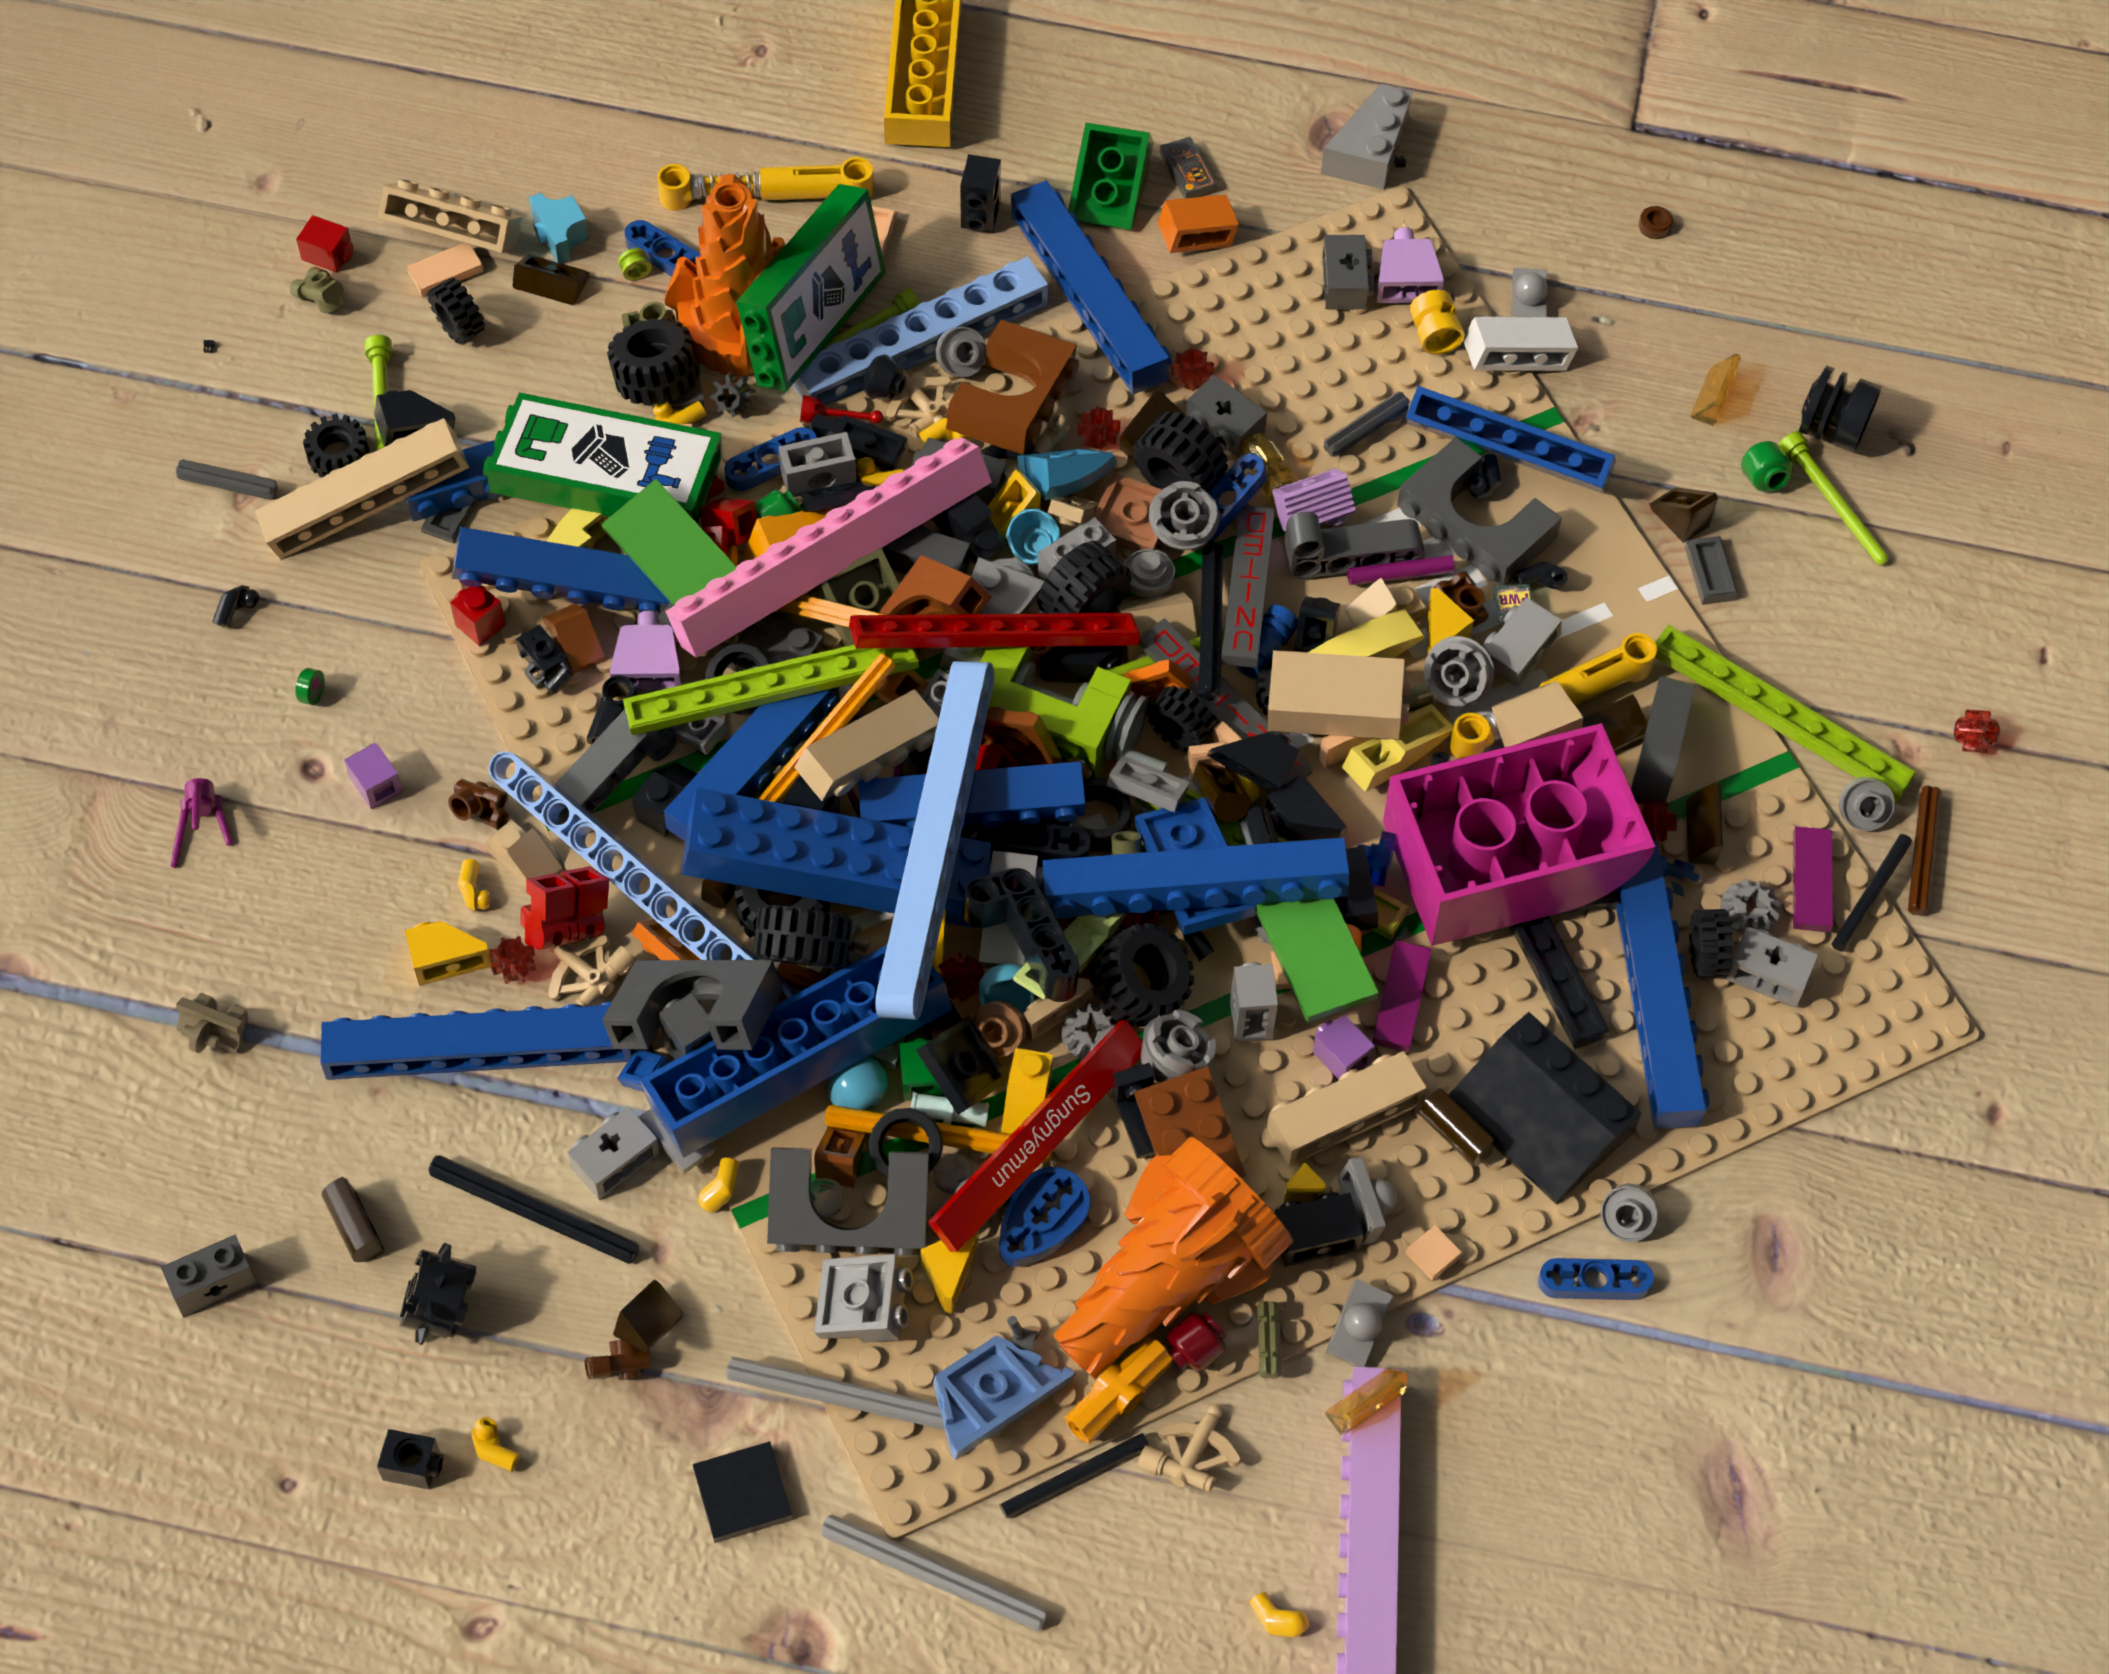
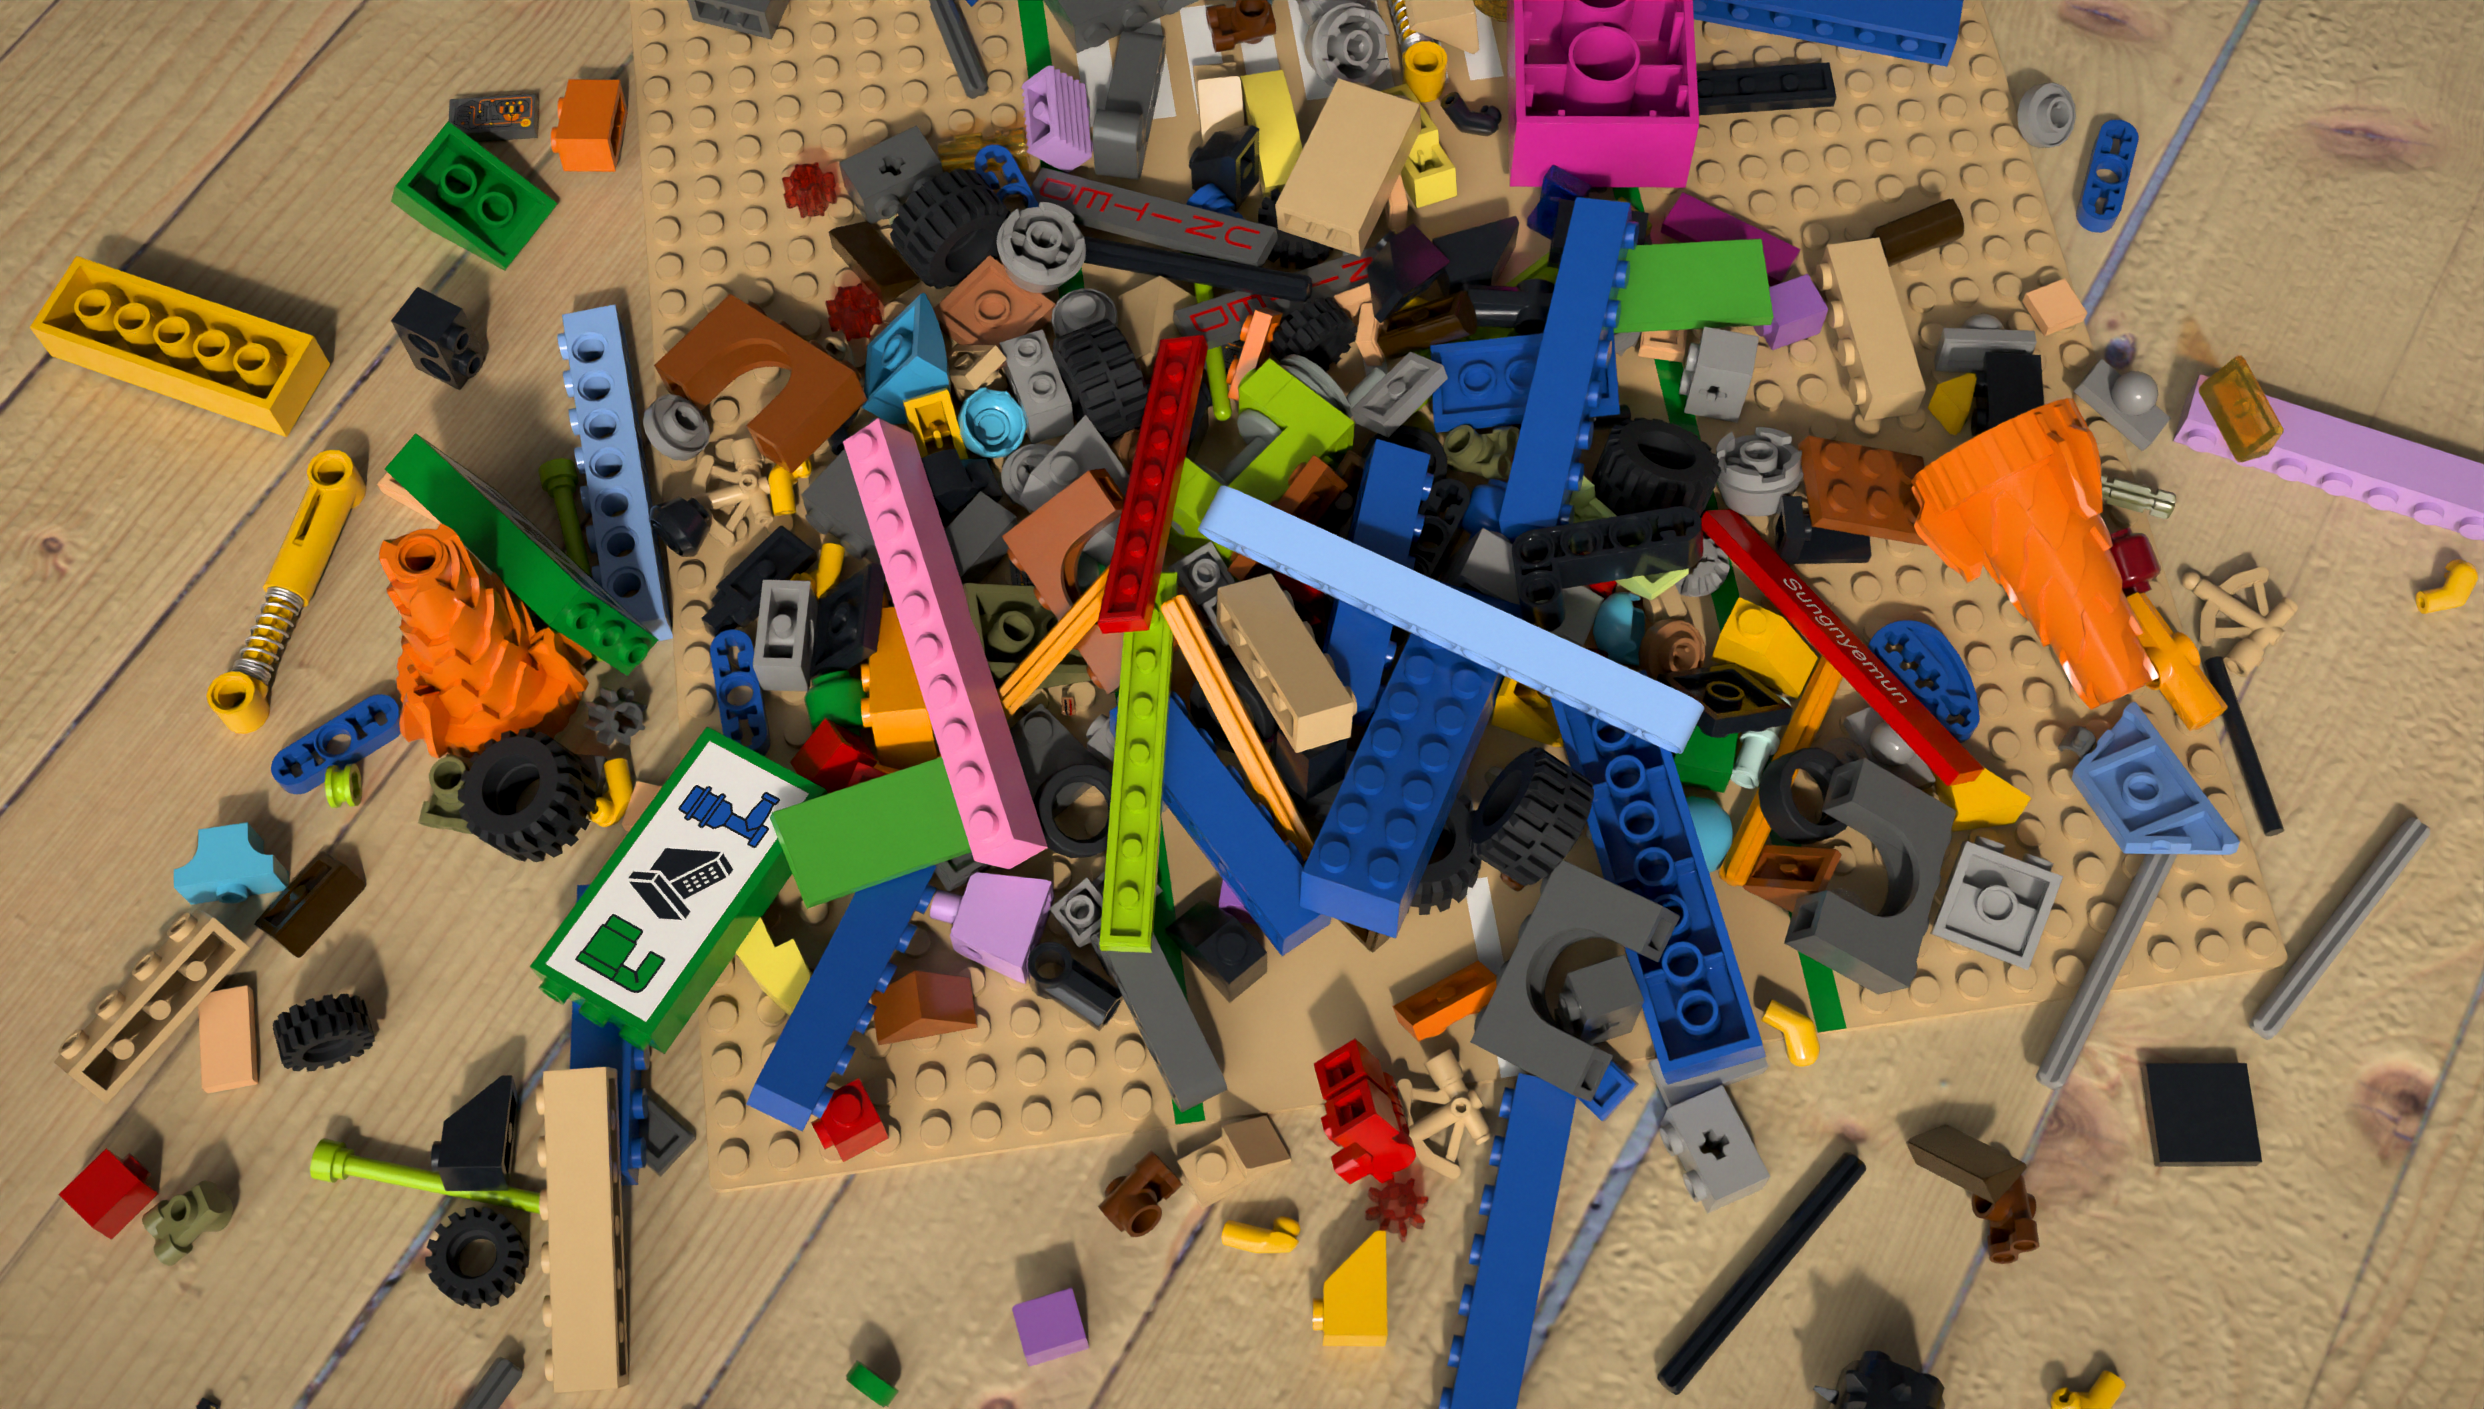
camera: 70 degrees left, 5 degrees up
light blue beam [488,751,799,998] -> none
black piece [516,624,574,694] -> none
red hinge [800,395,884,424] -> none
blue brick [1011,180,1172,395] -> none
magenta piece [1347,555,1454,585] -> none
yellow slope [1427,588,1474,656] -> none
black slope [1449,1012,1642,1204] -> none

